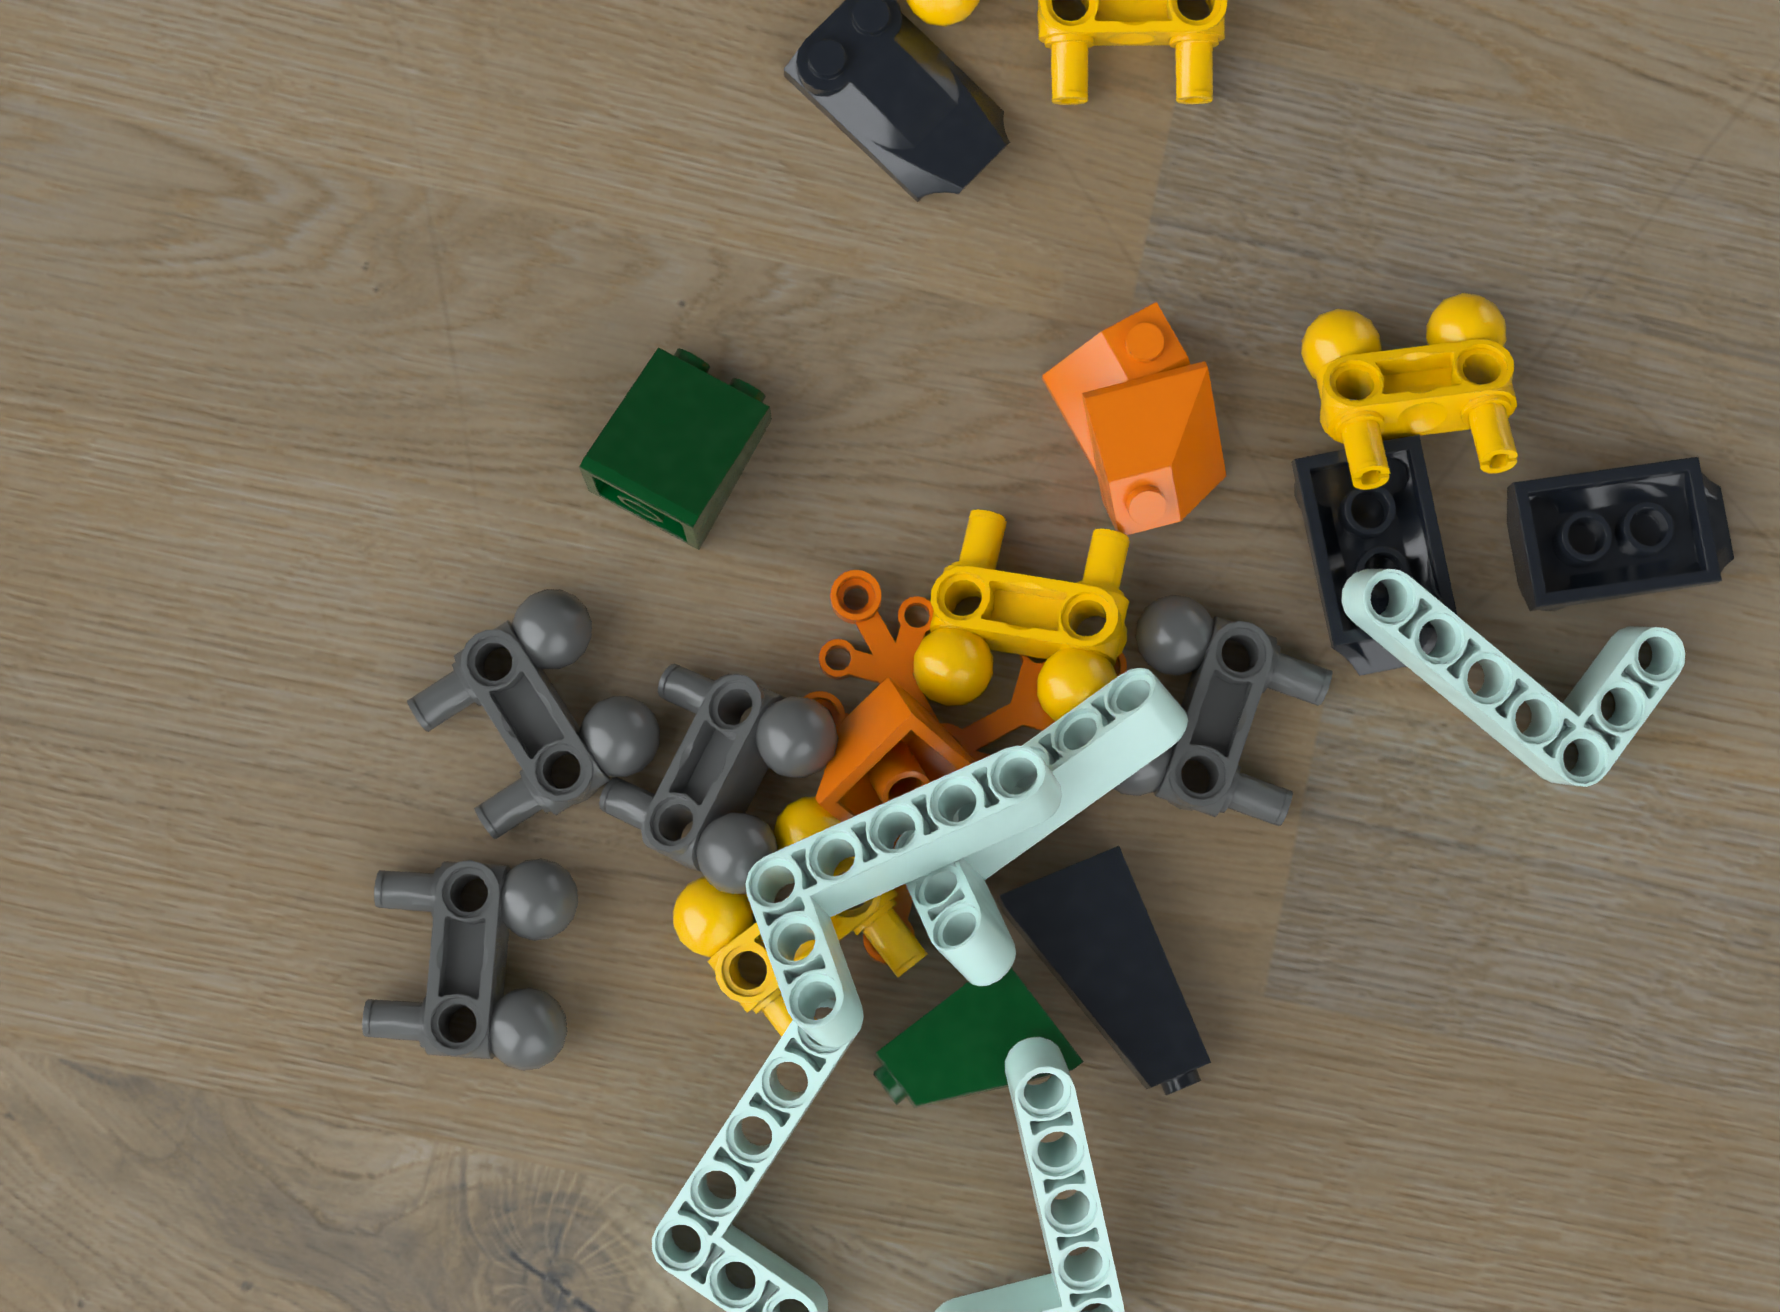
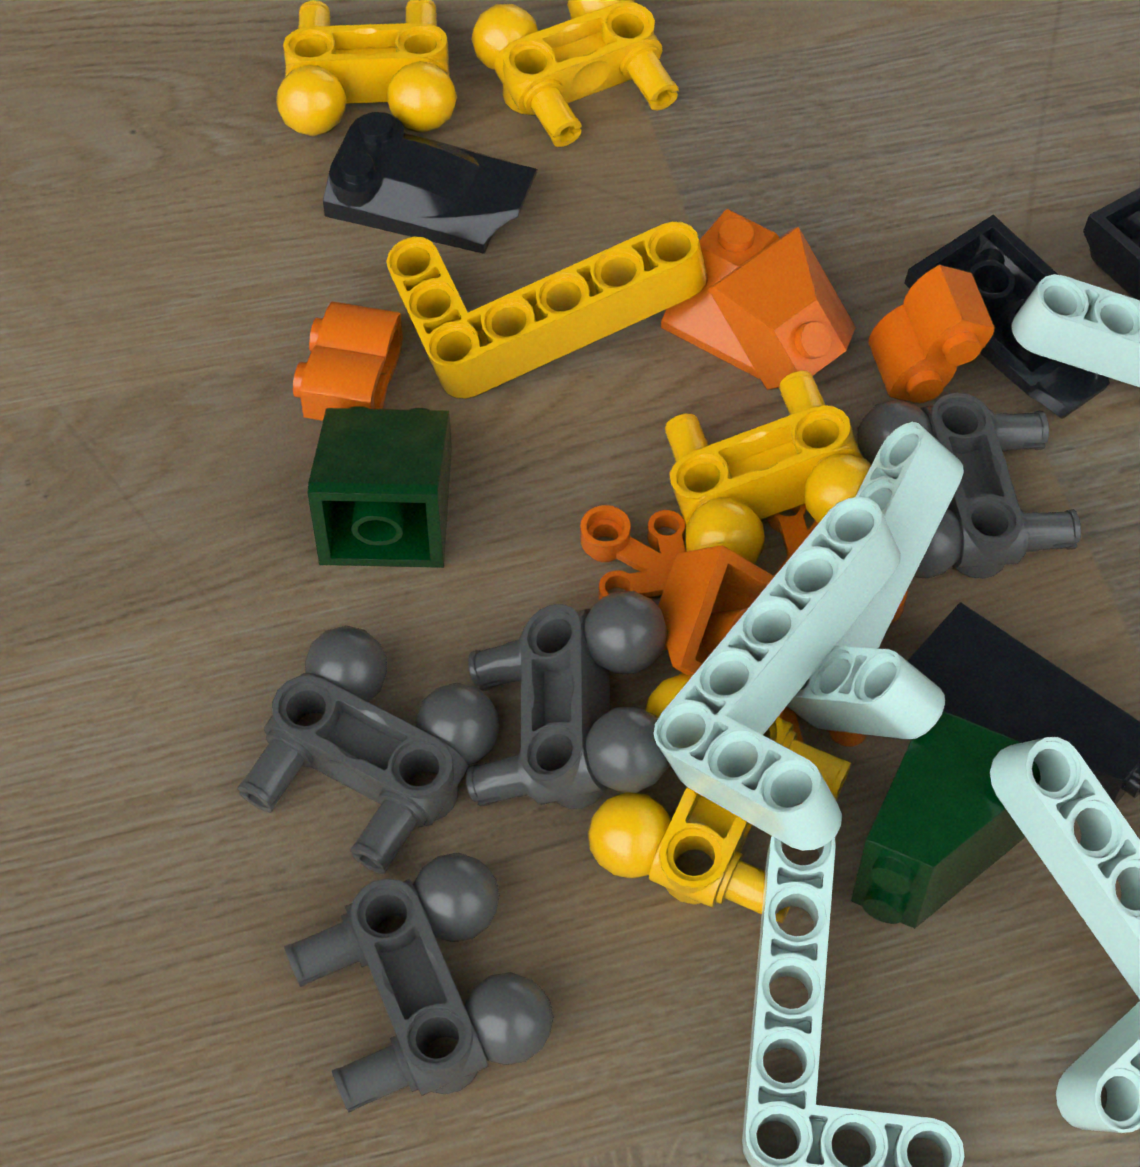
camera: 25 degrees left, 25 degrees down
yellow piece [1301,293,1518,490] -> none
none -> orange brick [293,301,403,421]
none -> yellow beam [386,222,707,399]
none -> orange brick [868,265,995,404]

